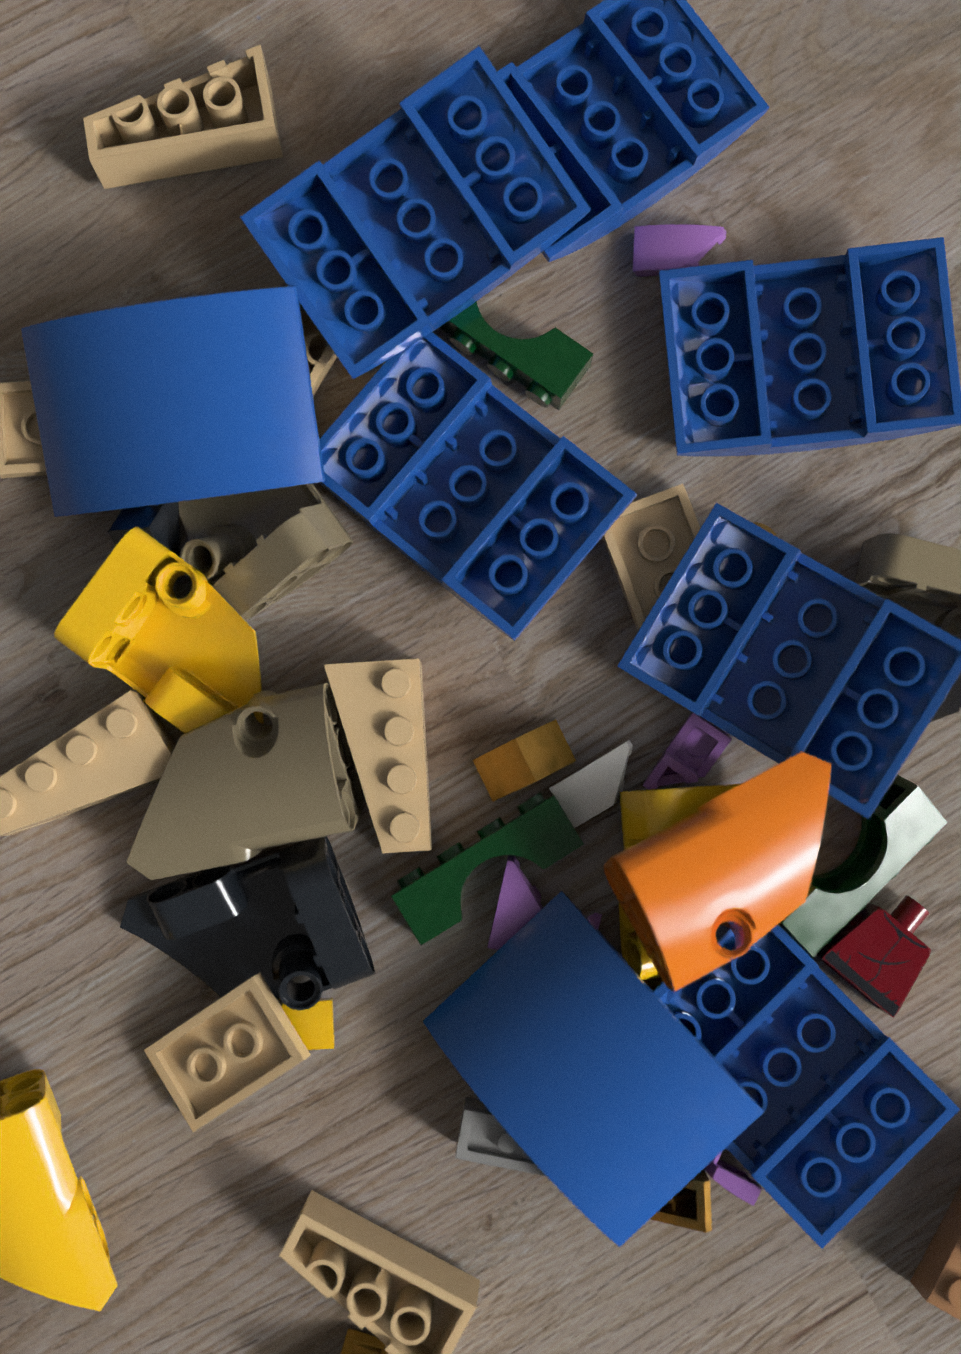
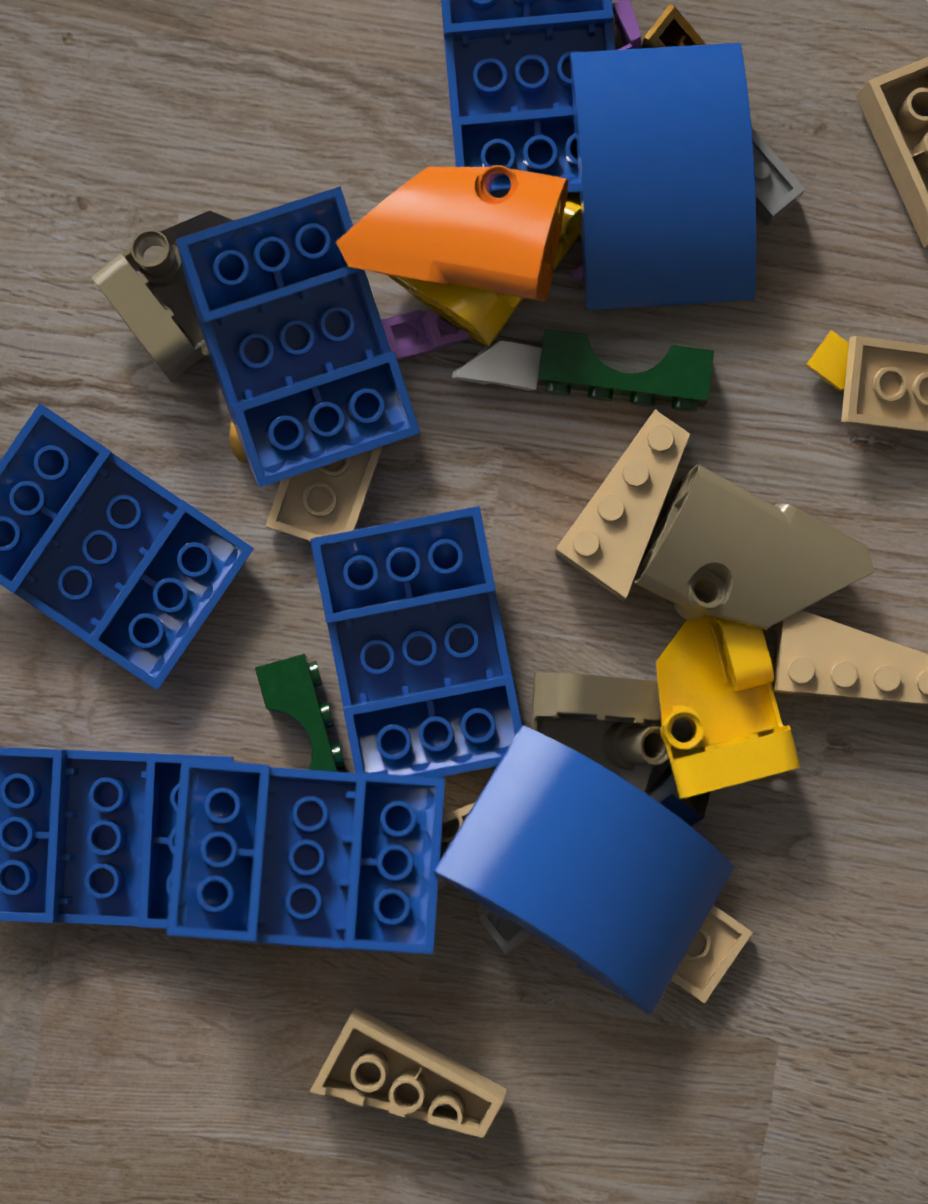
camera: 145 degrees left, 0 degrees up
black panel [120,836,375,1010] -> none
pearl gold slope [473,720,576,802] -> none
medium lavender slope [487,855,544,950] -> none
medium lavender slope [633,224,726,277] -> none
arch [778,774,948,958] -> none
dark red torso [816,895,931,1018] -> none

